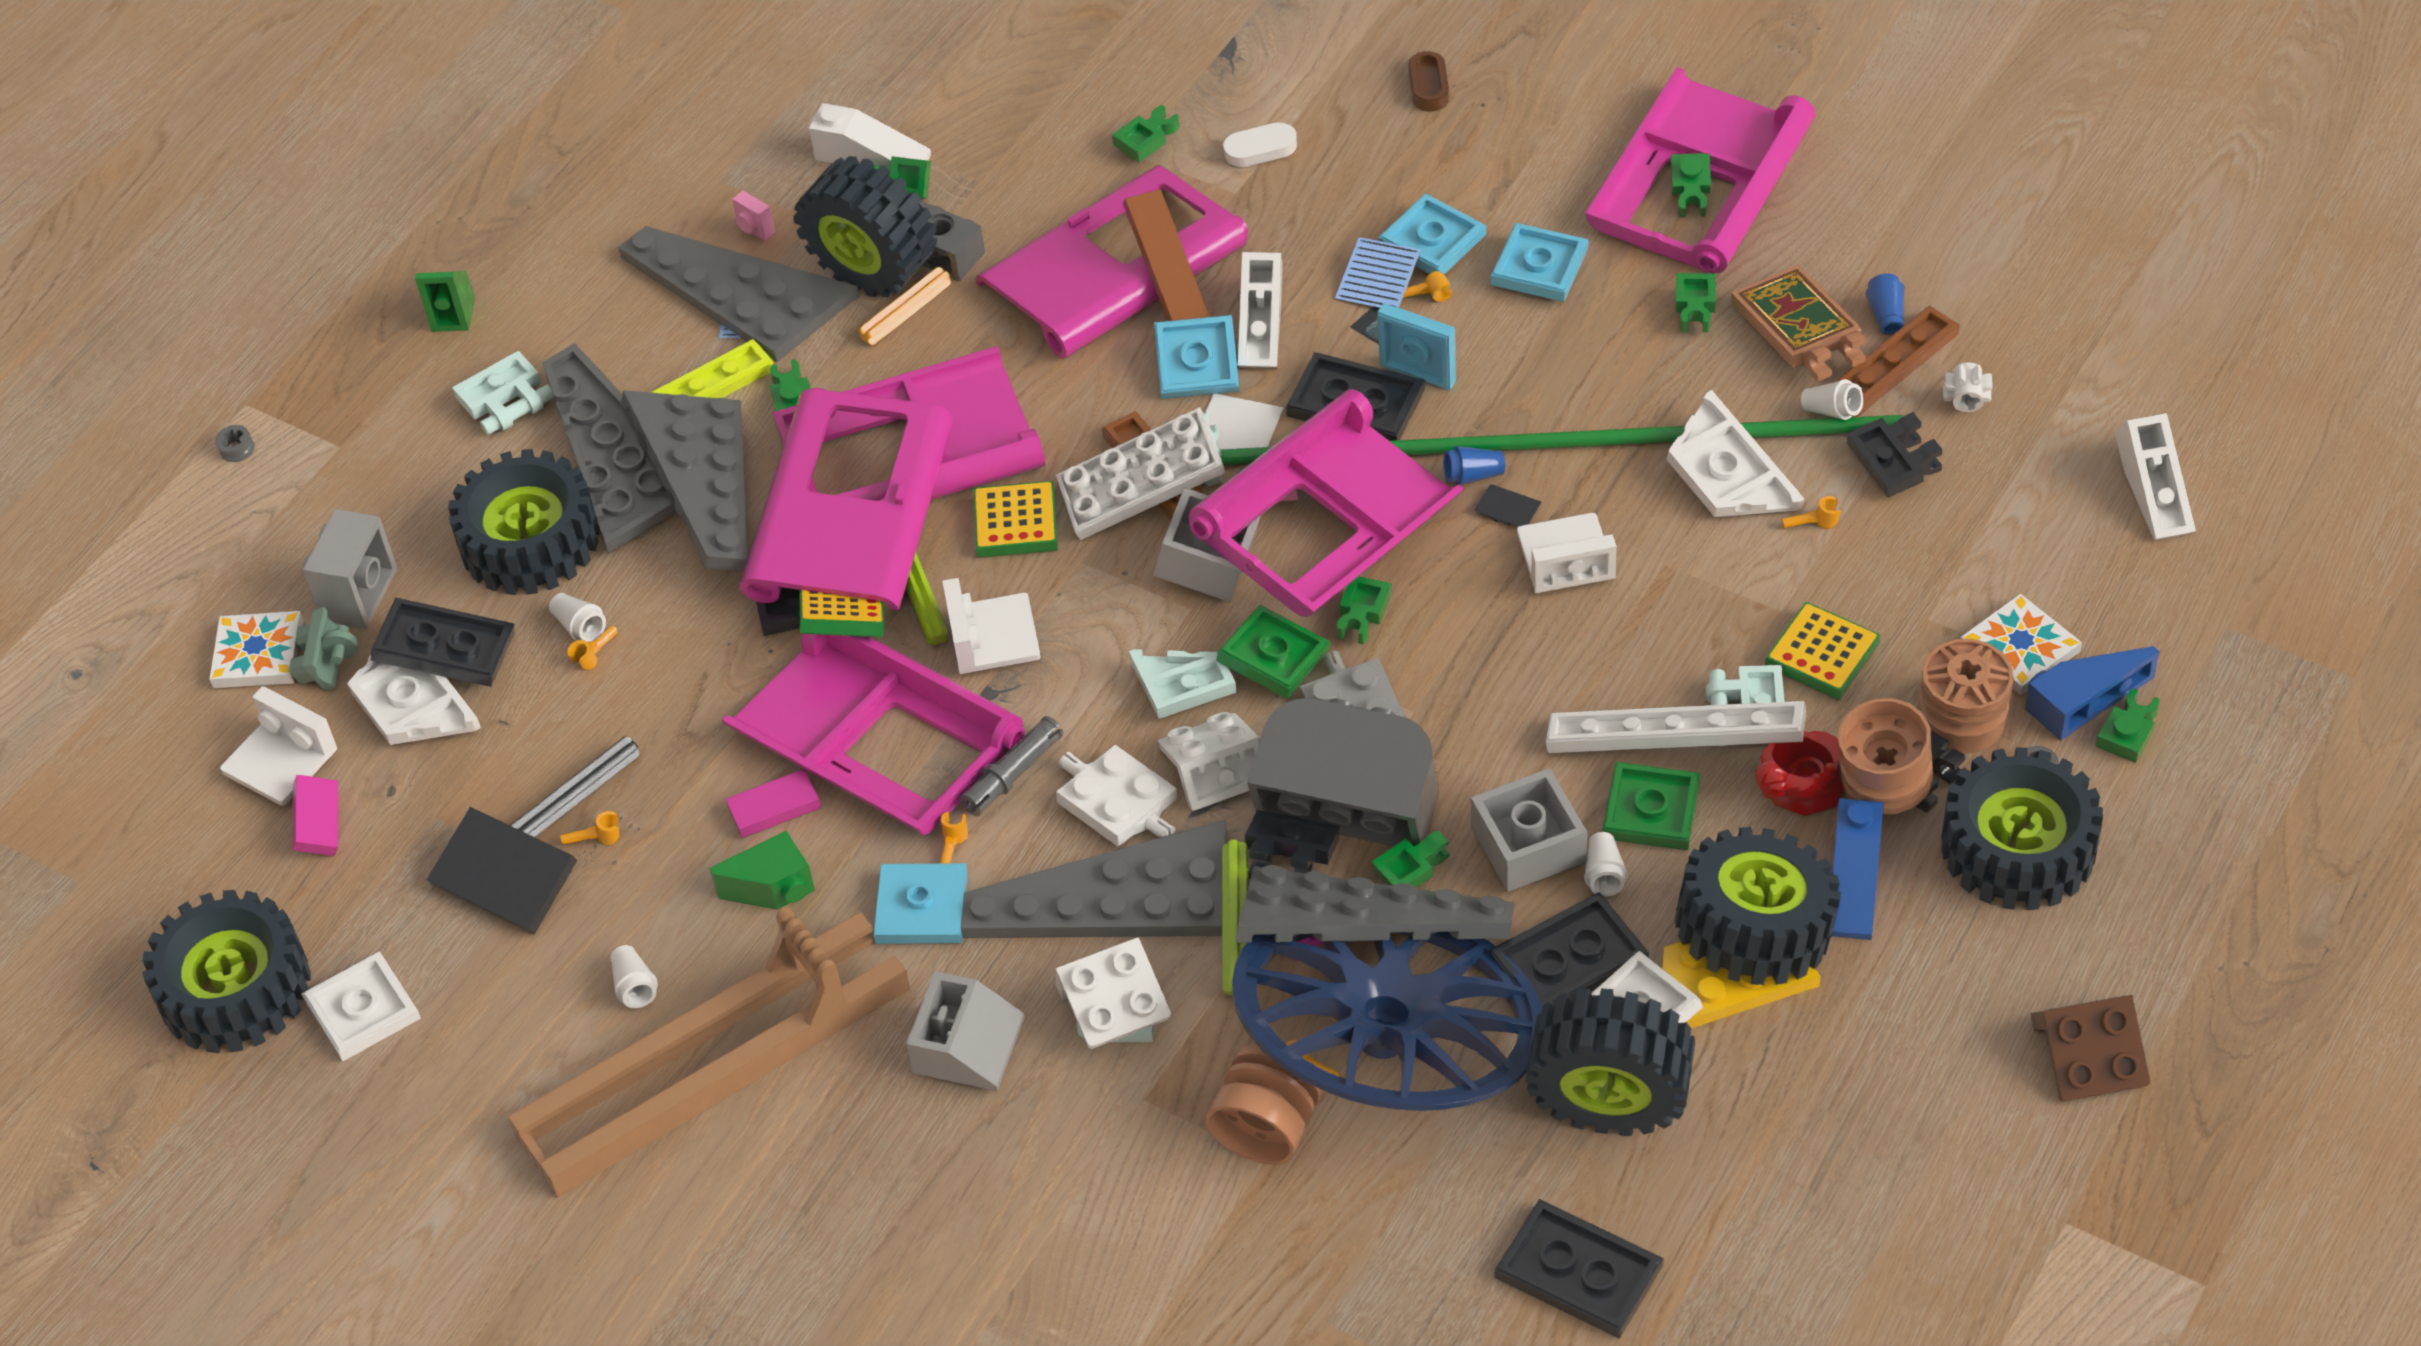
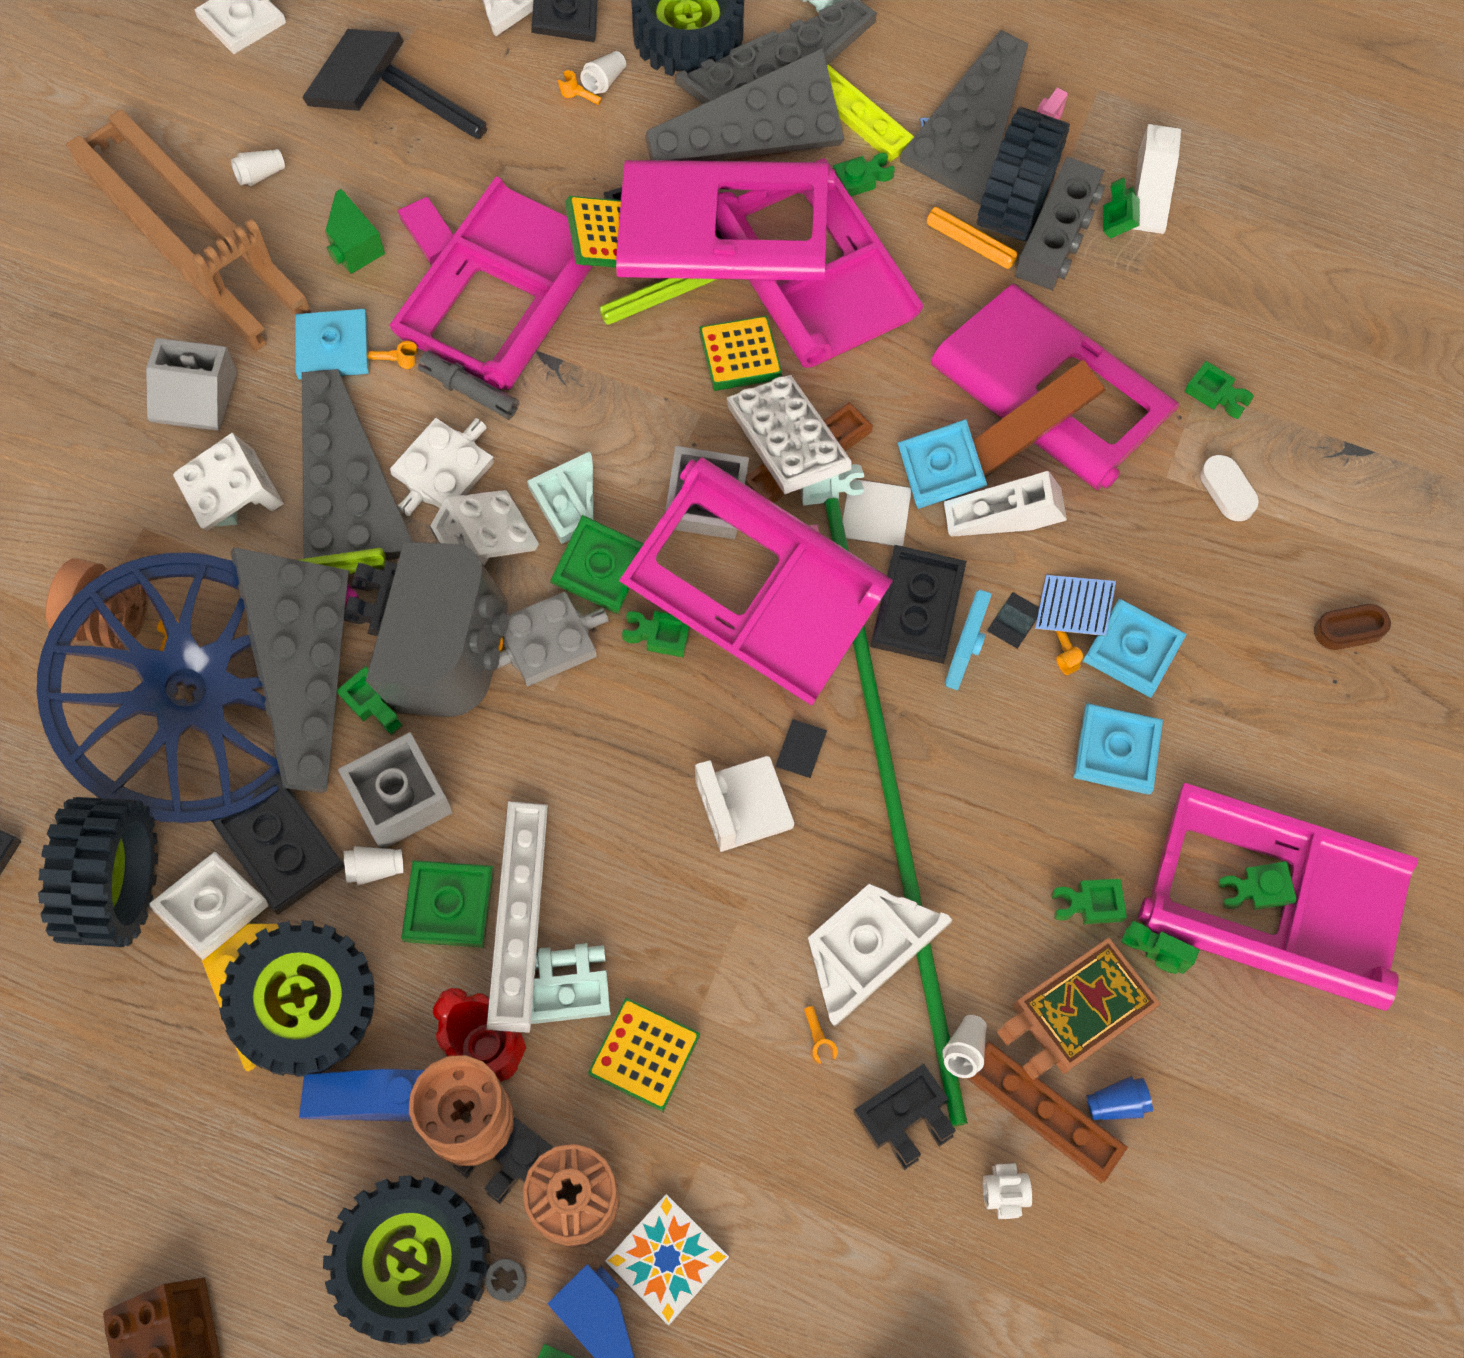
camera: 75 degrees right, 15 degrees up
light orange hand [560,811,619,845] -> none
white bracket [942,578,1041,674] -> none
blue cone [1443,446,1505,486] -> none
none -> green plate [1121,921,1200,974]

